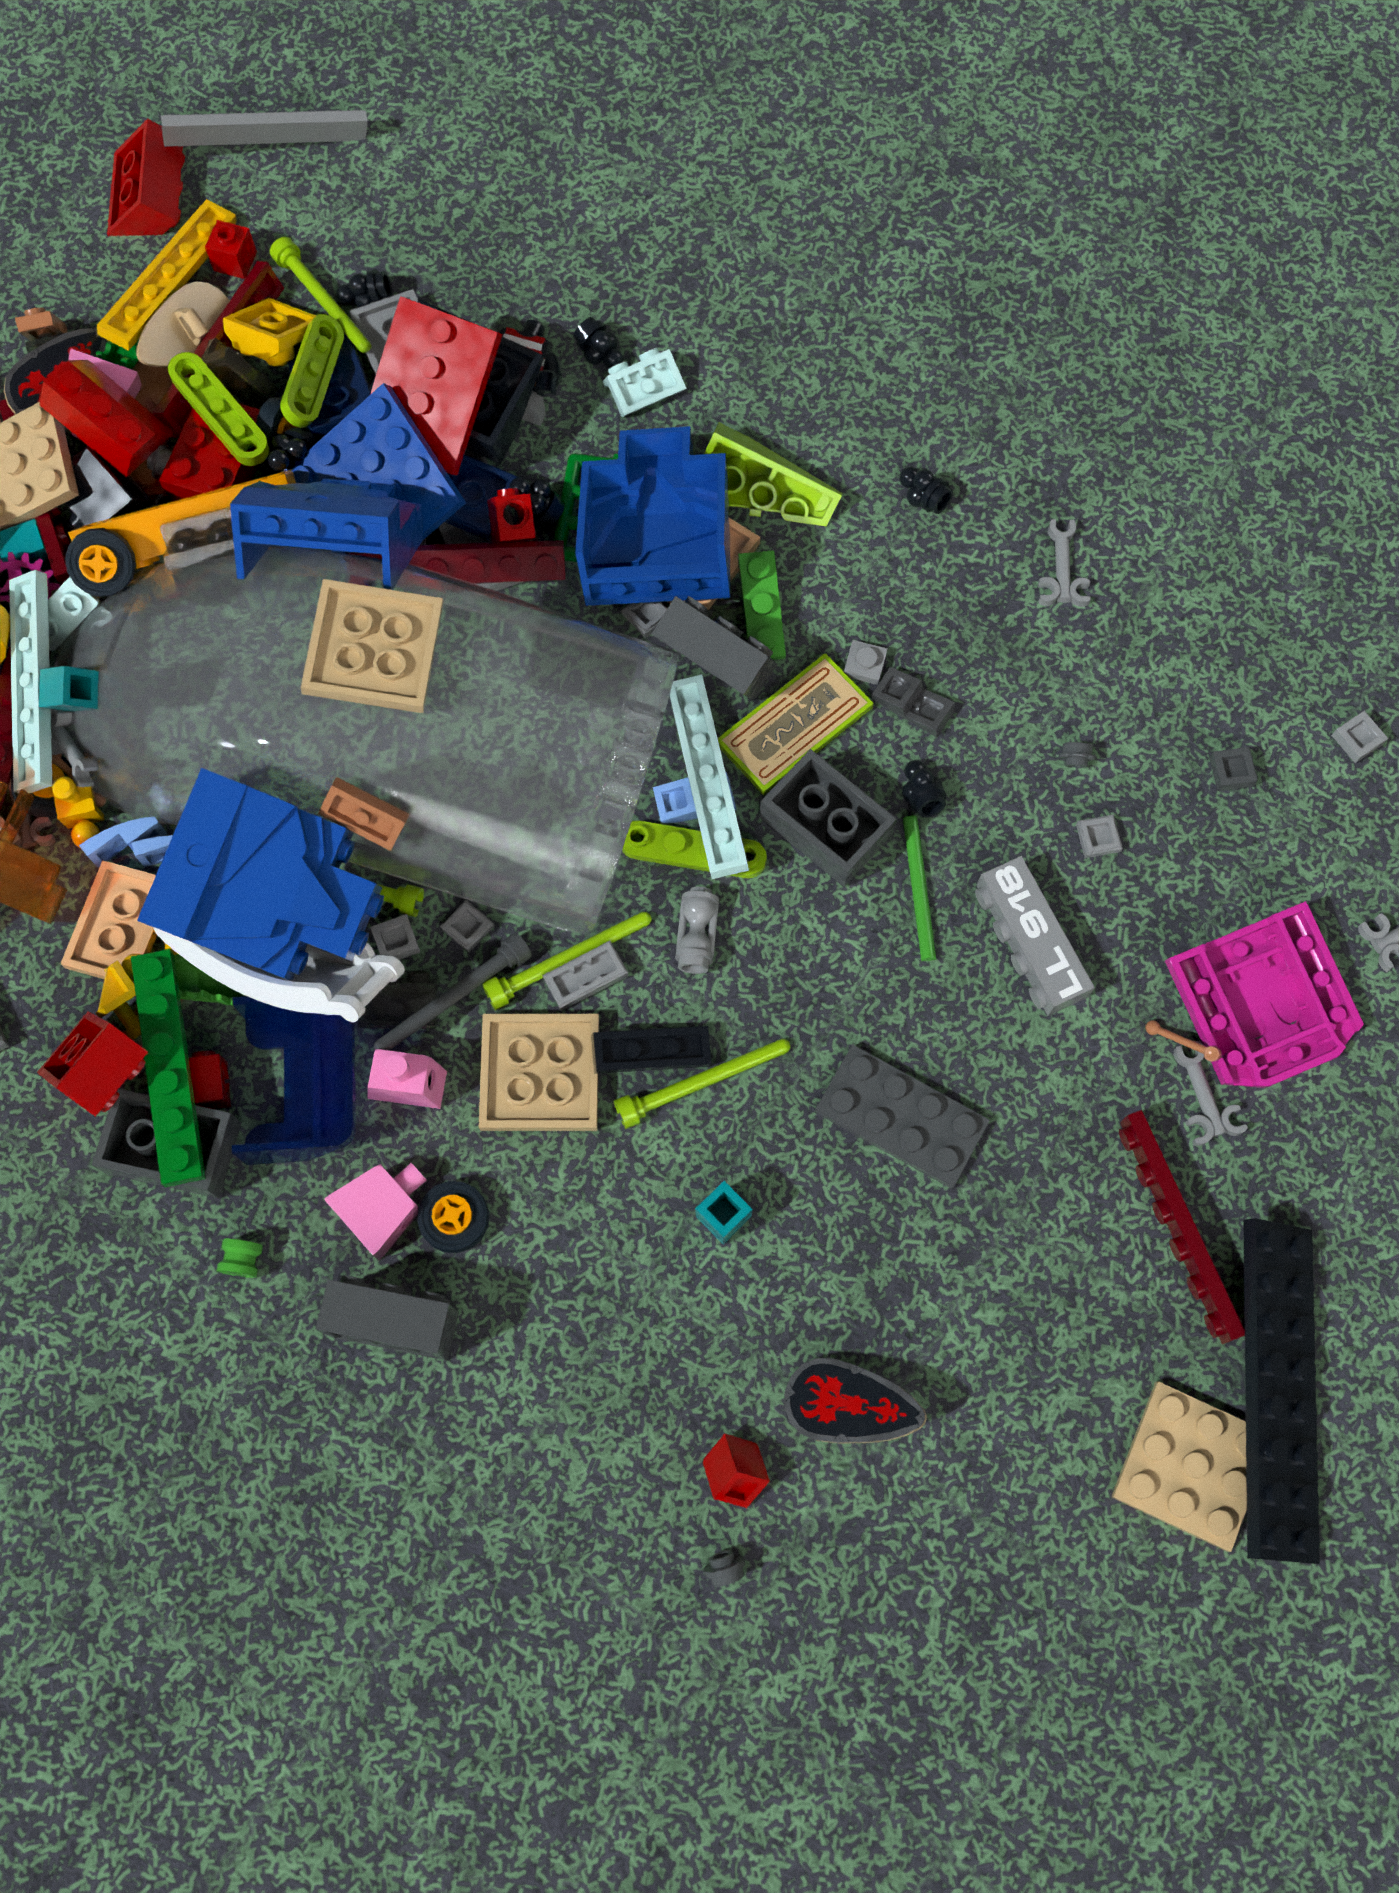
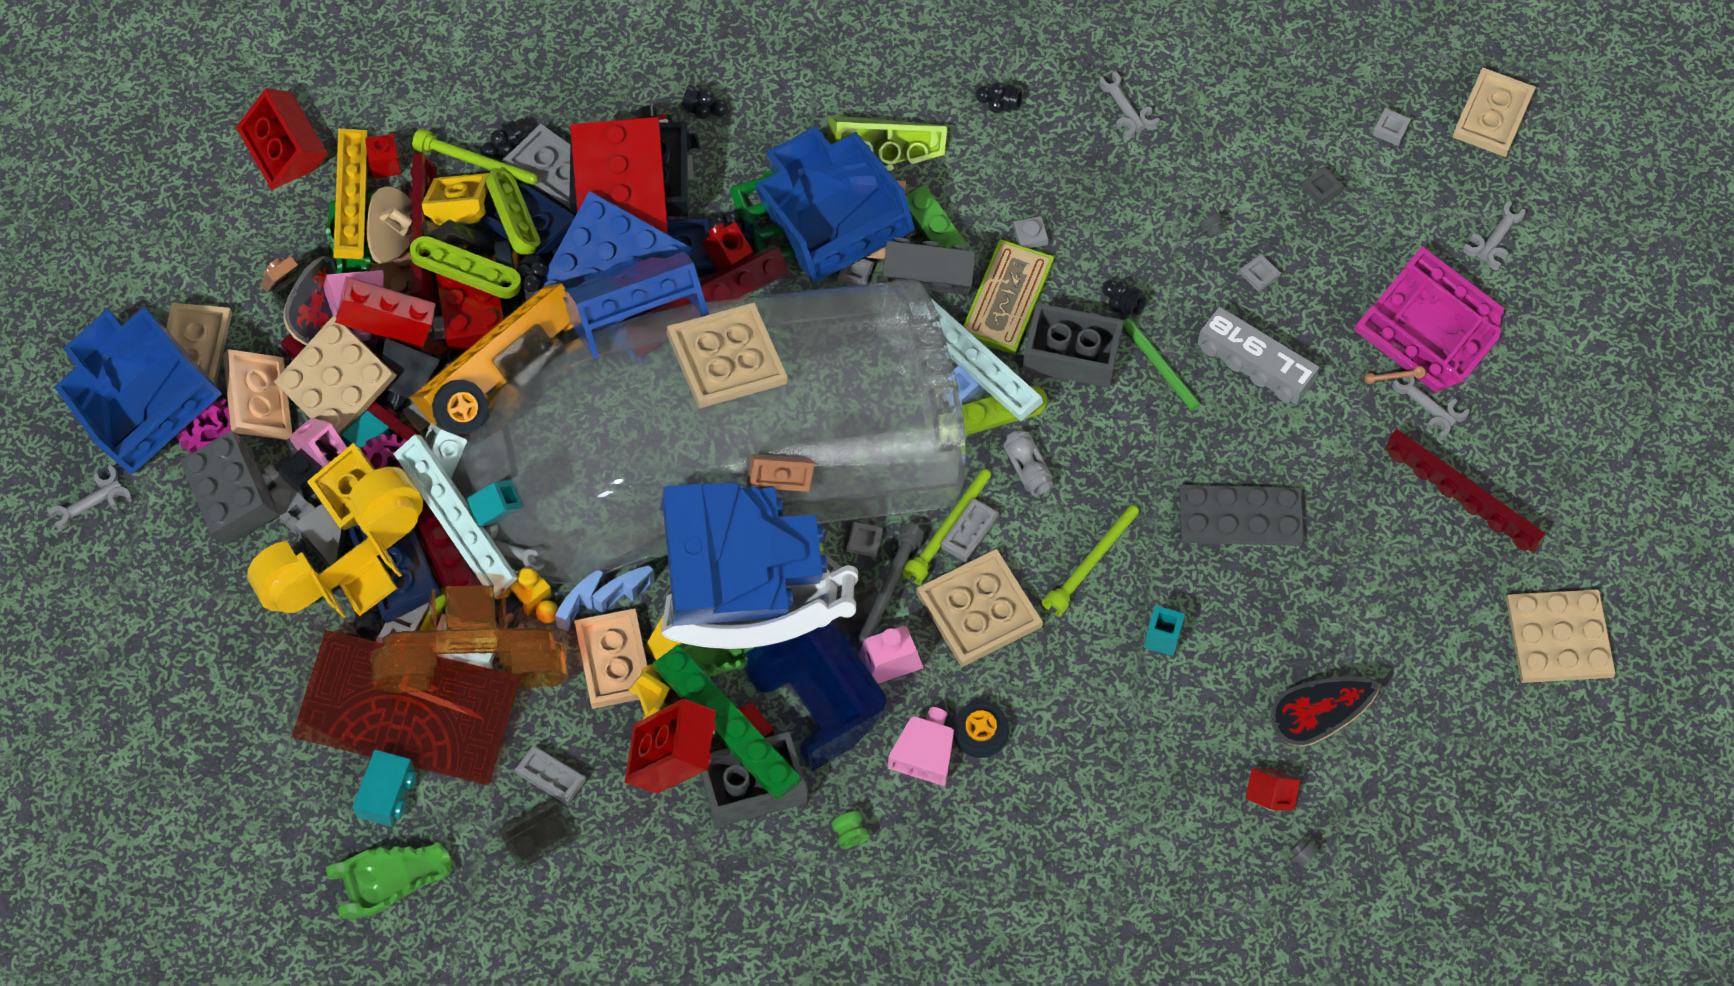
camera: 30 degrees left, 10 degrees down
light grey tile [161,110,367,146] -> none
dark grey brick [315,1275,459,1361] -> none
black plate [591,1026,712,1074] -> none
light aqua bracket [603,348,686,418] -> none
flat silver slope [872,667,956,737] -> none
black plate [1243,1218,1320,1564] -> none

